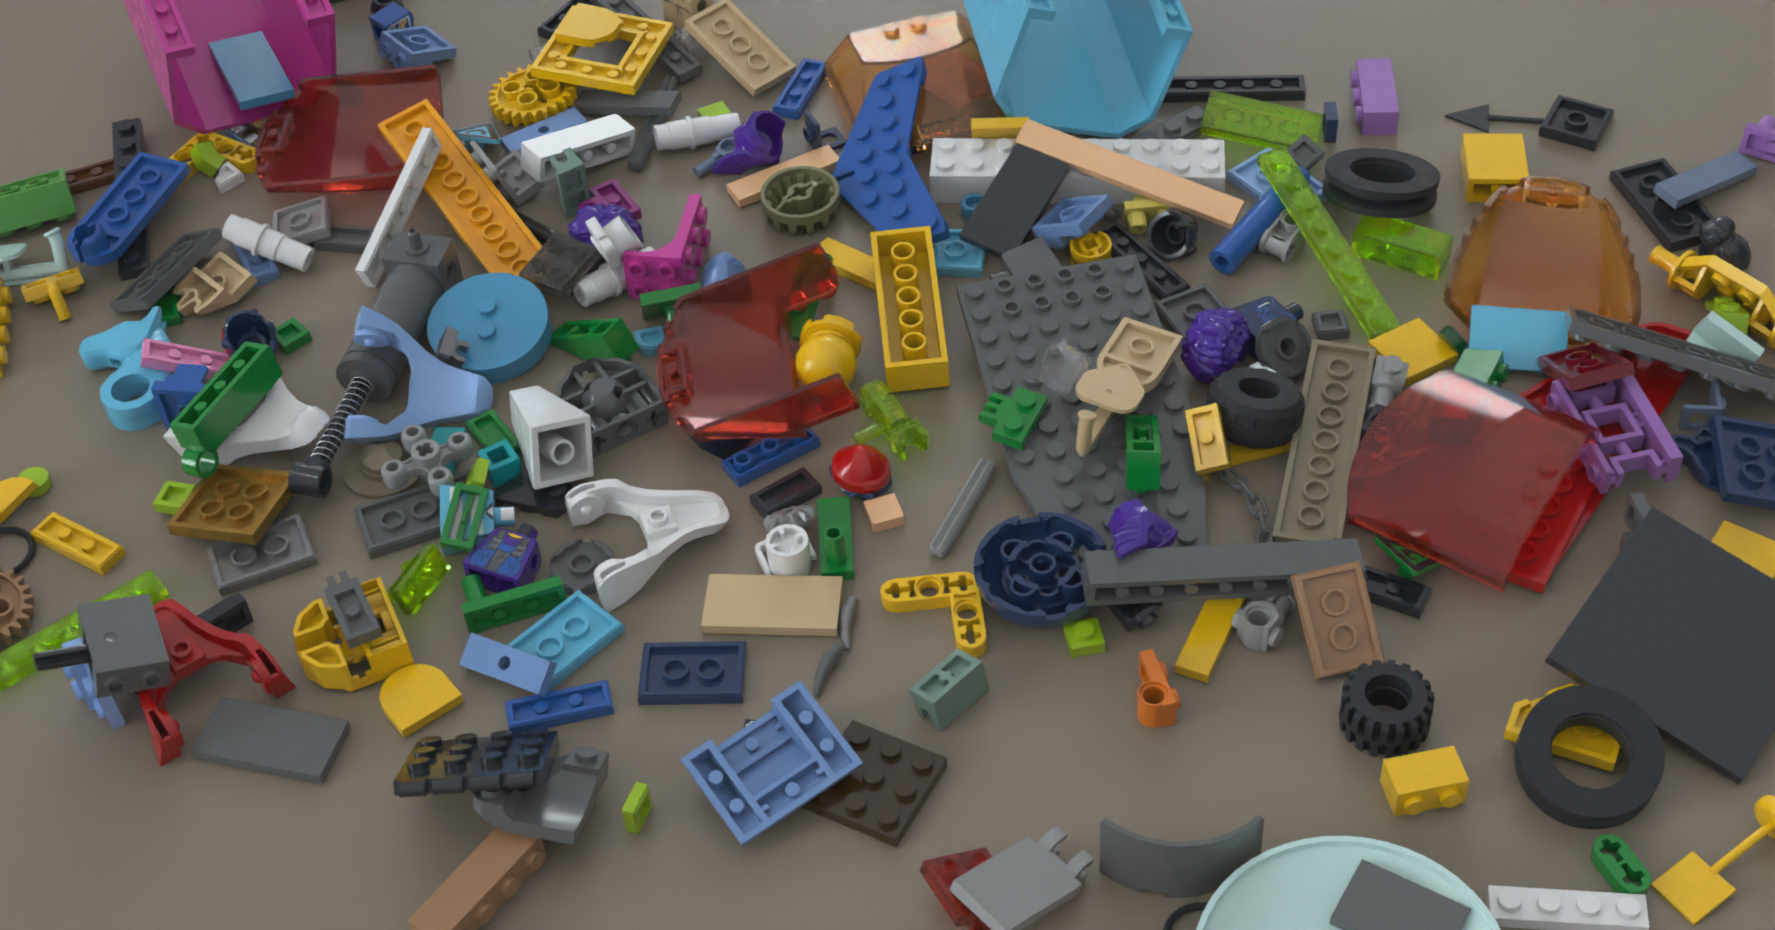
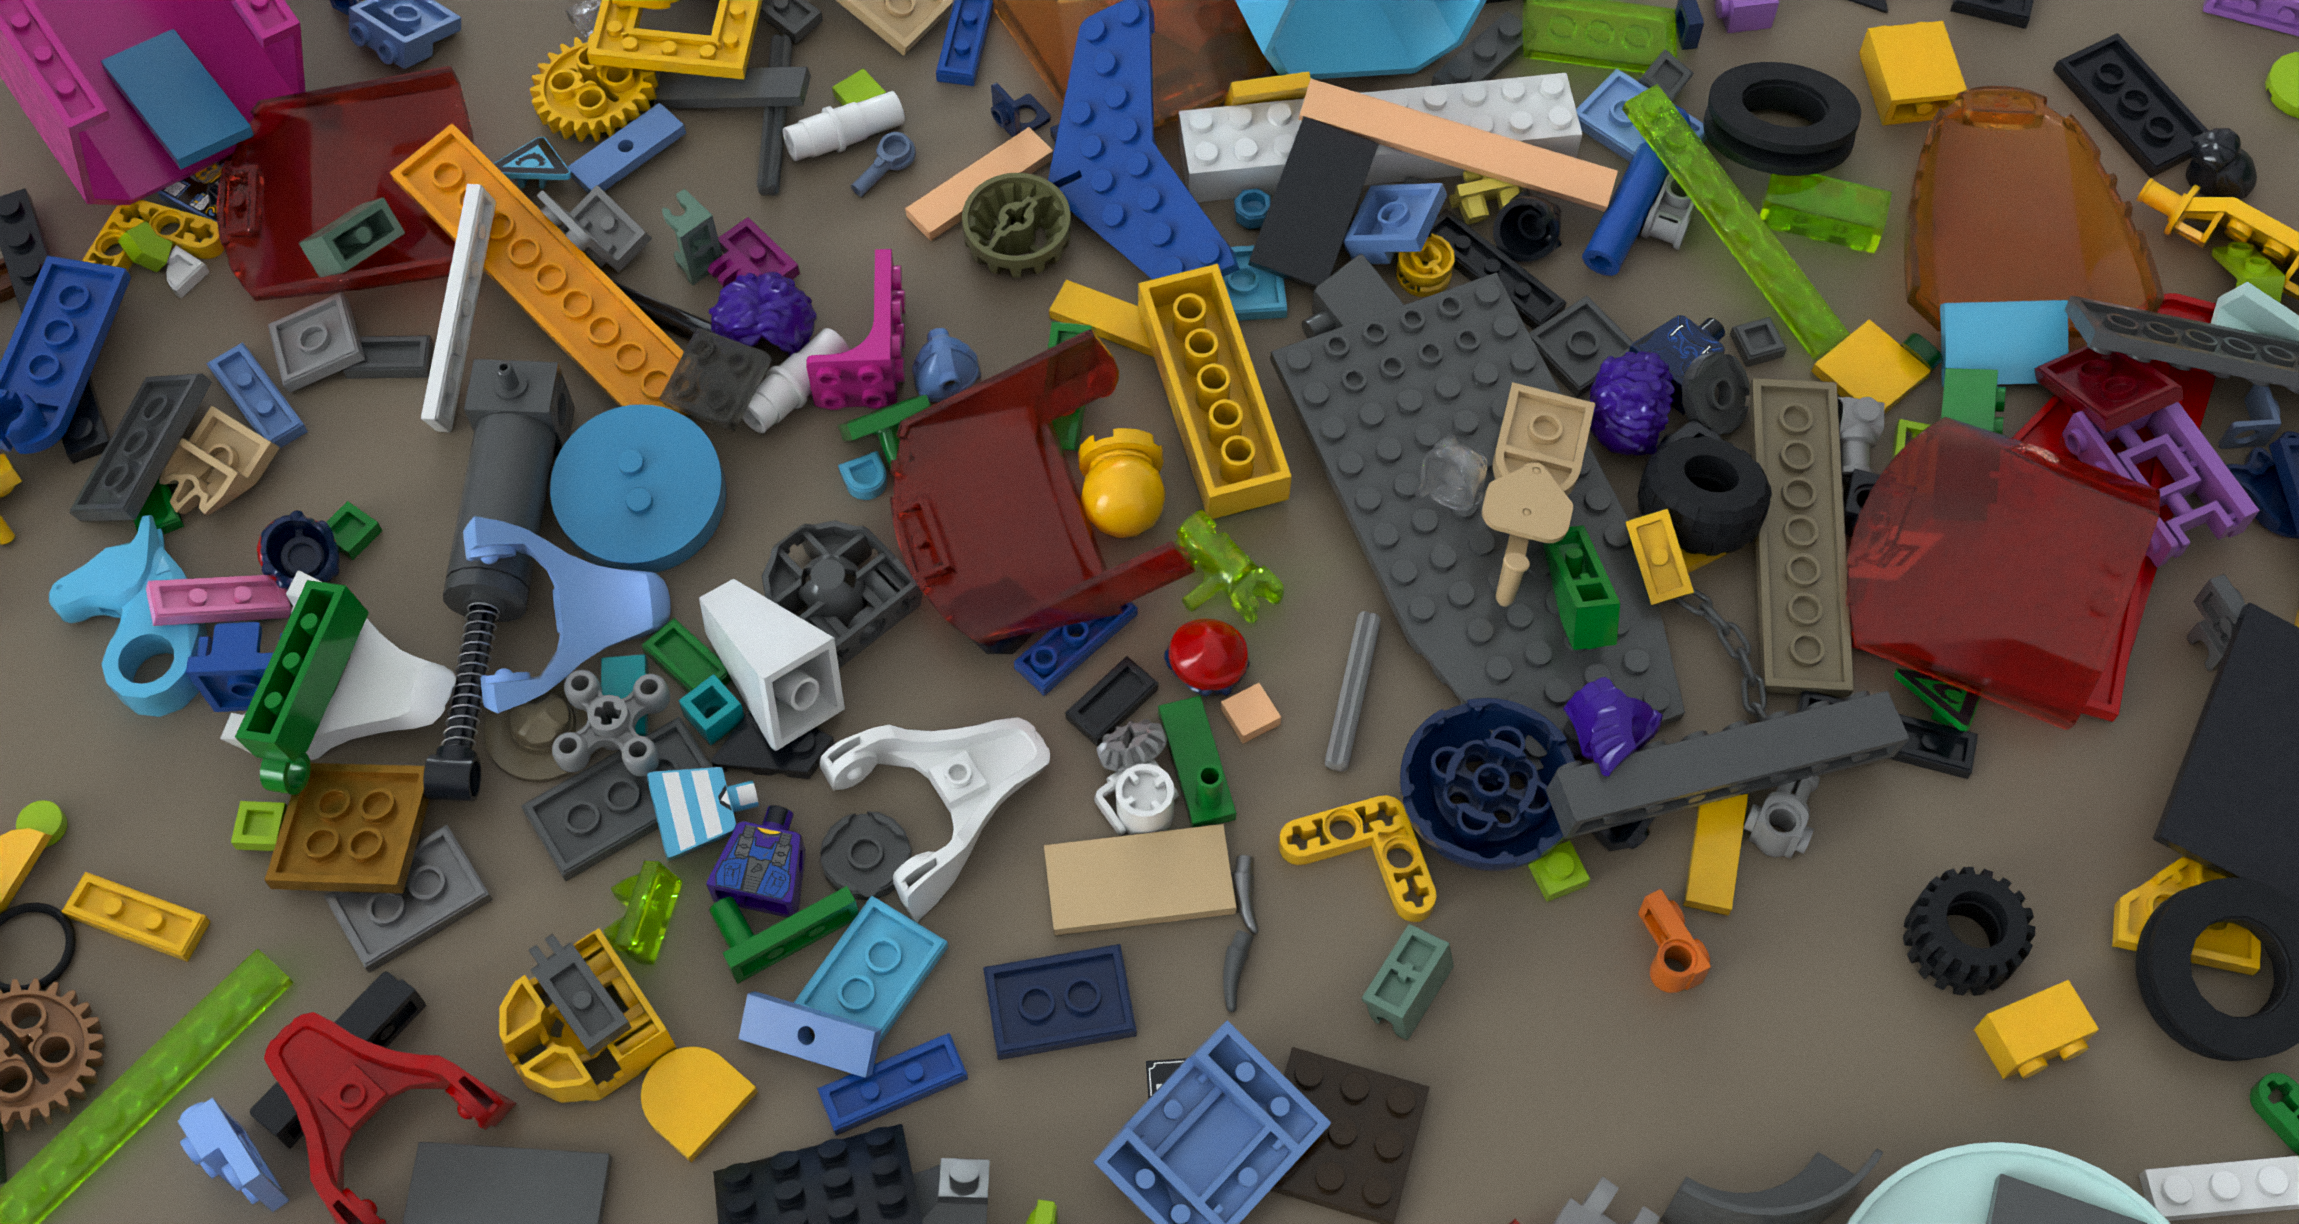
camera: 15 degrees left, 15 degrees up
dark grey piece [33,594,170,698] -> none
white piece [222,214,315,272] -> none
flat silver tile [435,326,470,367] -> none
green tile [439,482,489,553] -> none
lime tile [466,457,490,487] -> none
white brick [520,114,636,183] -> none
green slope [550,318,640,362] -> none
white piece [585,215,643,270] -> none
dark purple helmet [713,110,786,175] -> none
green hinge [978,386,1048,451] -> none
medium nougat tile [1290,561,1386,679] -> none
sand blue tile [1653,150,1758,209] -> none
none -> sand green brick [299,197,405,279]

